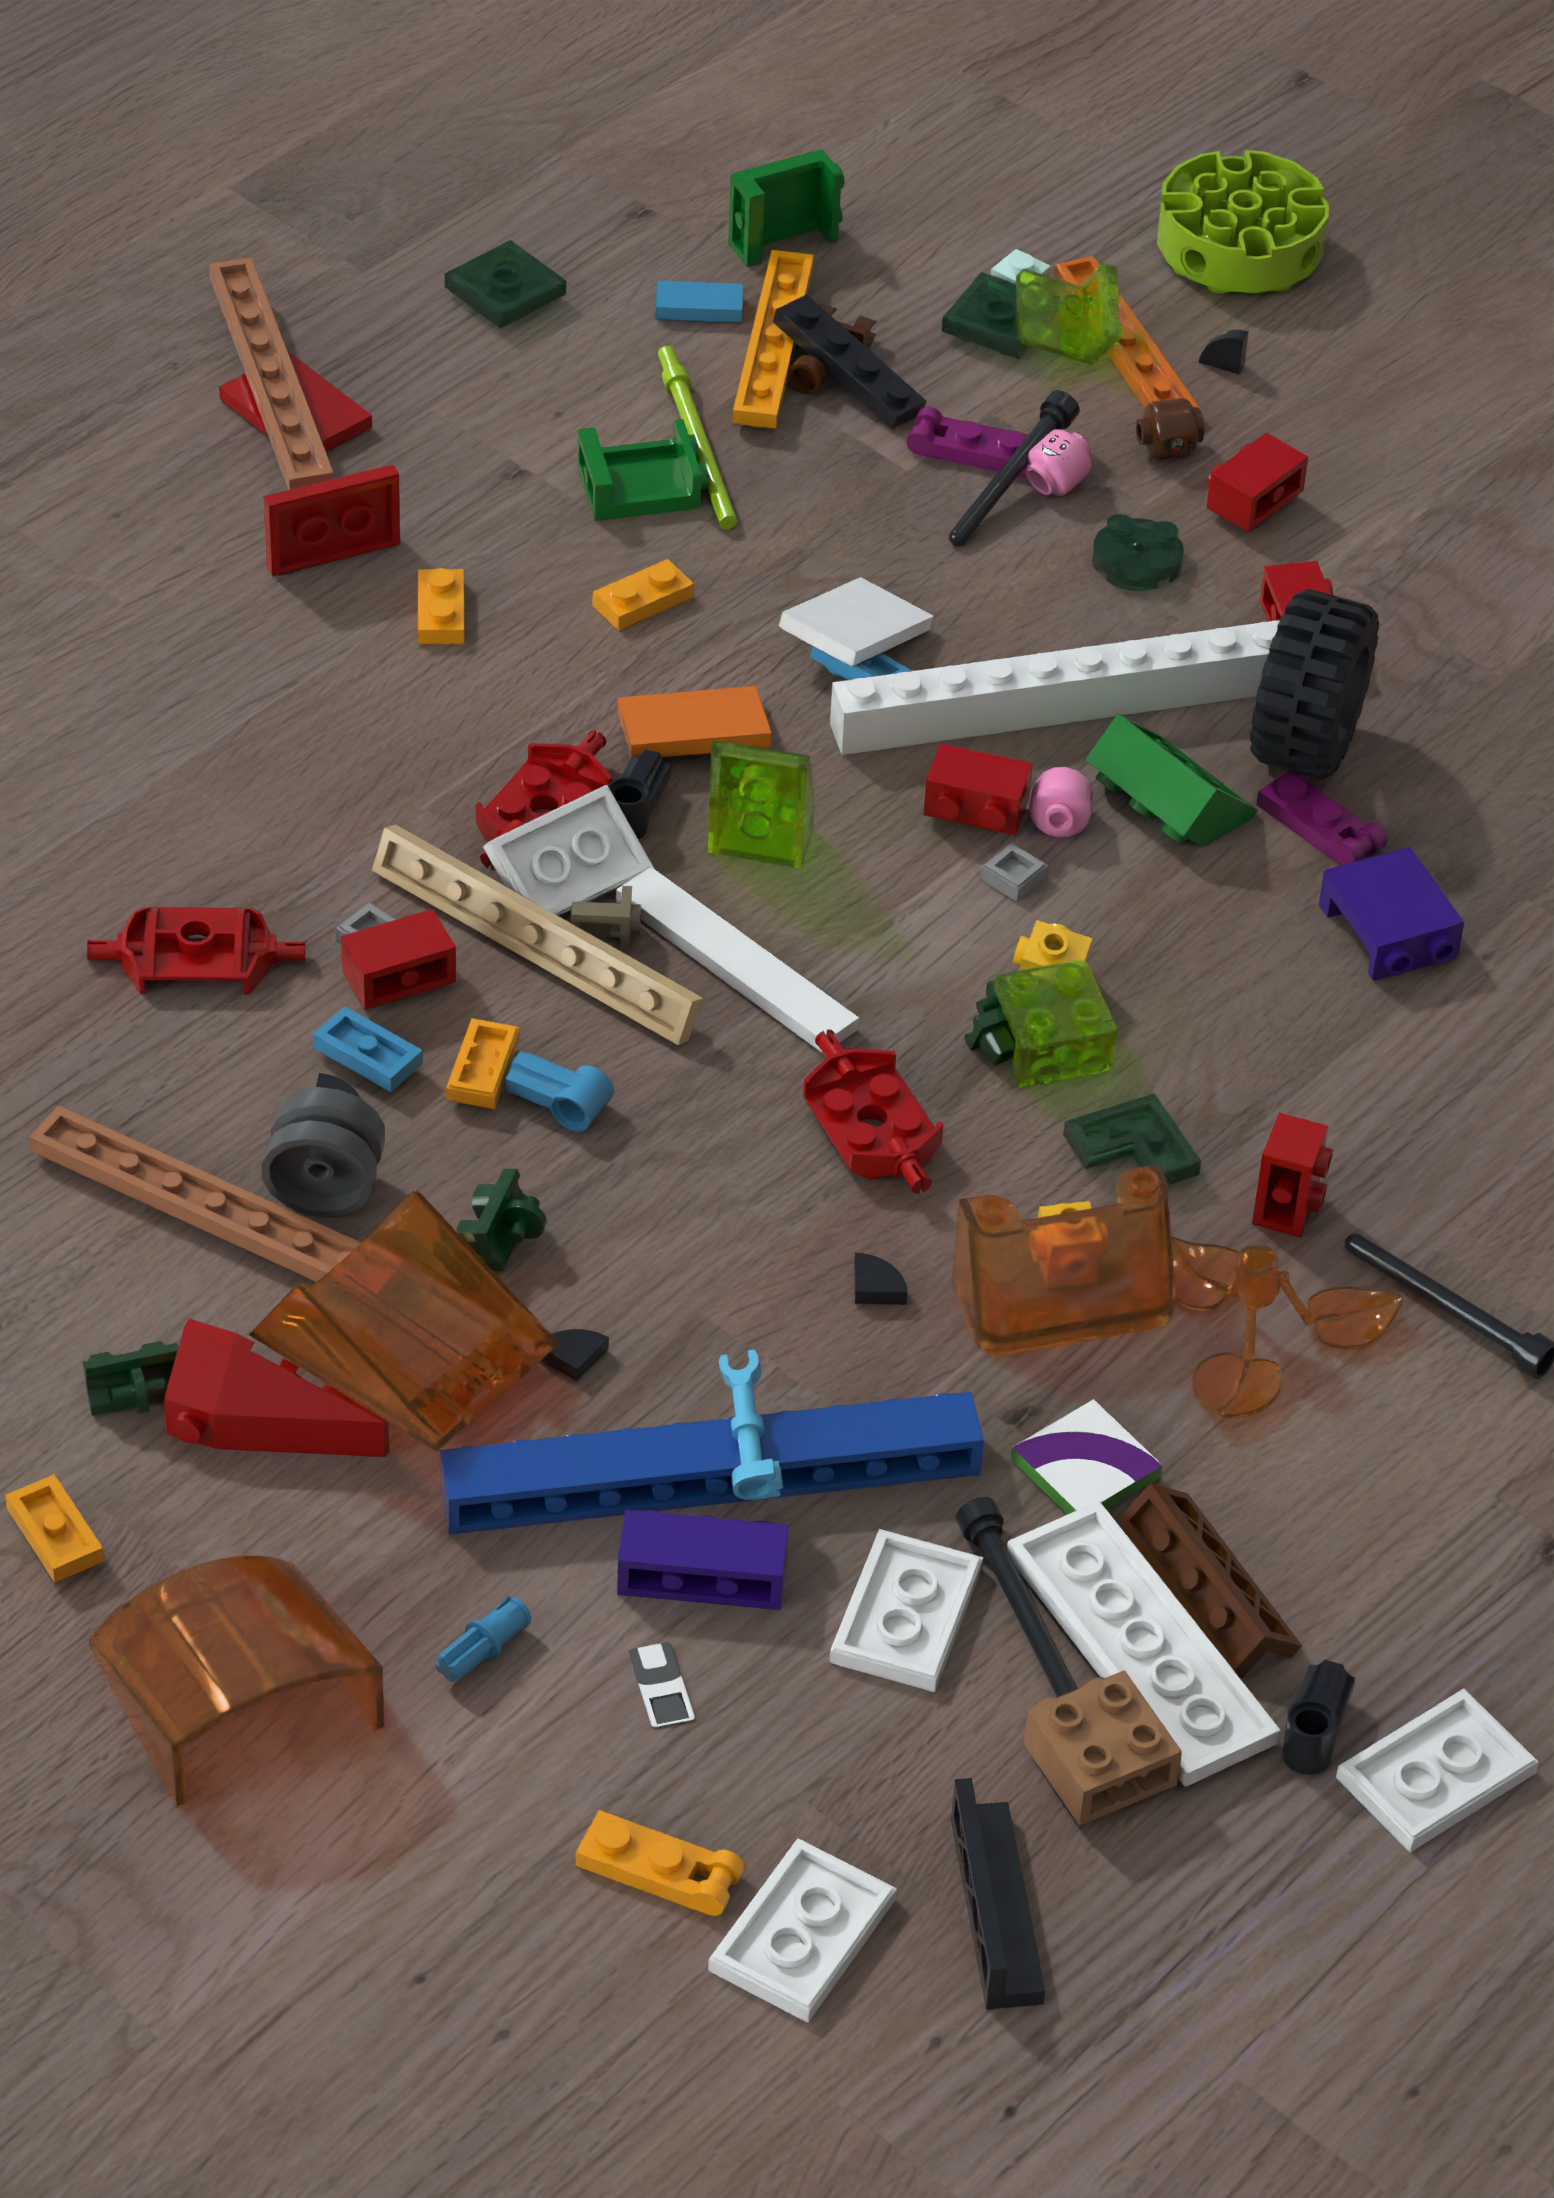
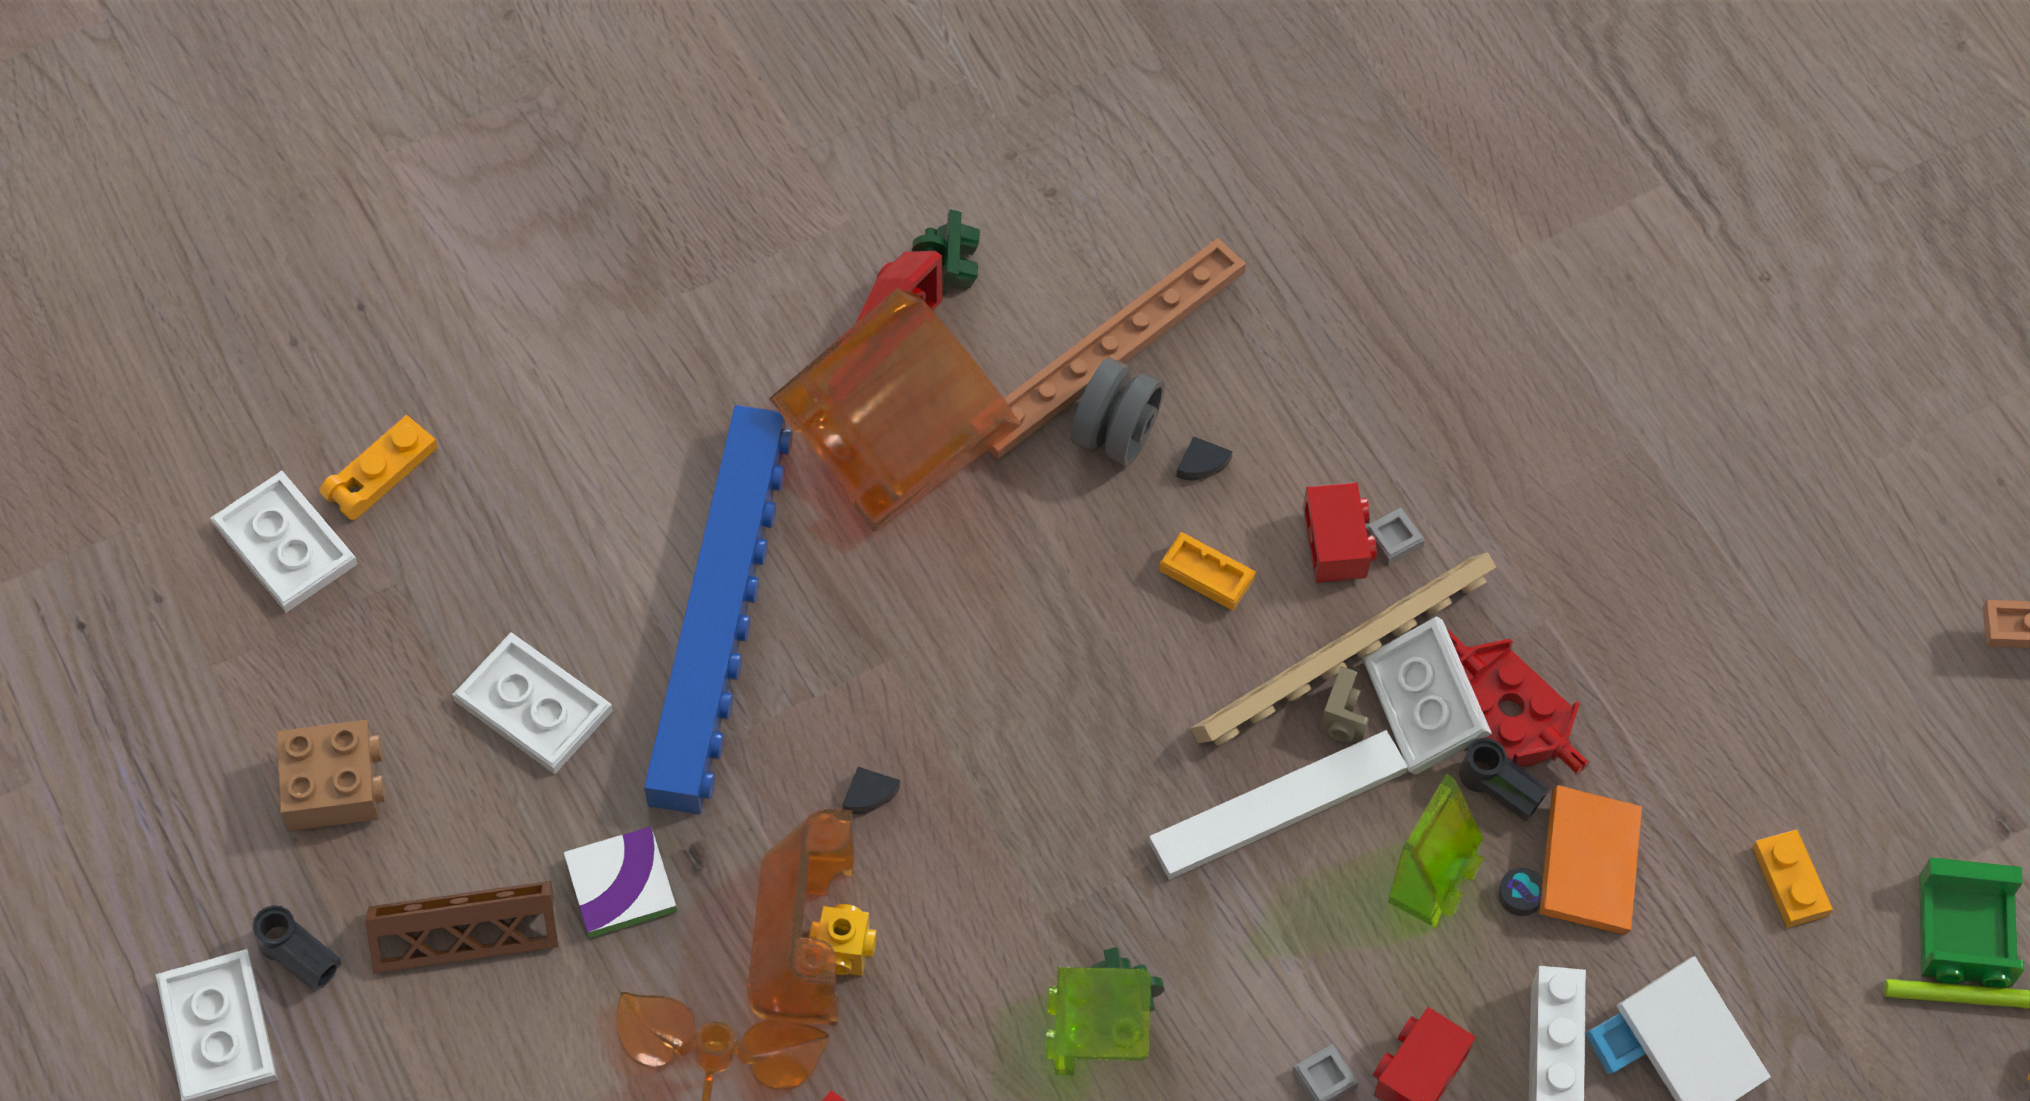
camera: 110 degrees right, 15 degrees up
light orange plate [5,1474,104,1583] -> none
red plate [87,907,306,995] -> none
clear orange windscreen [89,1555,384,1807] -> none
red tile [264,464,401,576] -> none
dark azure plate [313,1006,423,1092] -> none
light orange plate [418,568,464,644] -> none
dark azure axle [435,1596,531,1682] -> none
dark green hips [454,1169,547,1271] -> none
dark azure piece [506,1051,614,1132] -> none
black tile [535,1329,609,1381] -> none
dark purple brick [617,1509,789,1610] -> none
sticker [628,1642,695,1727] -> none
medium azure piece [719,1349,783,1500] -> none
red plate [803,1029,943,1194] -> none
black fence [951,1778,1045,2010] -> none
black piece [955,1497,1077,1697] -> none
white plate [1007,1501,1281,1787] -> none
yellow brick [1012,920,1093,1003] -> none
clear green plate [1063,1093,1201,1189] -> none

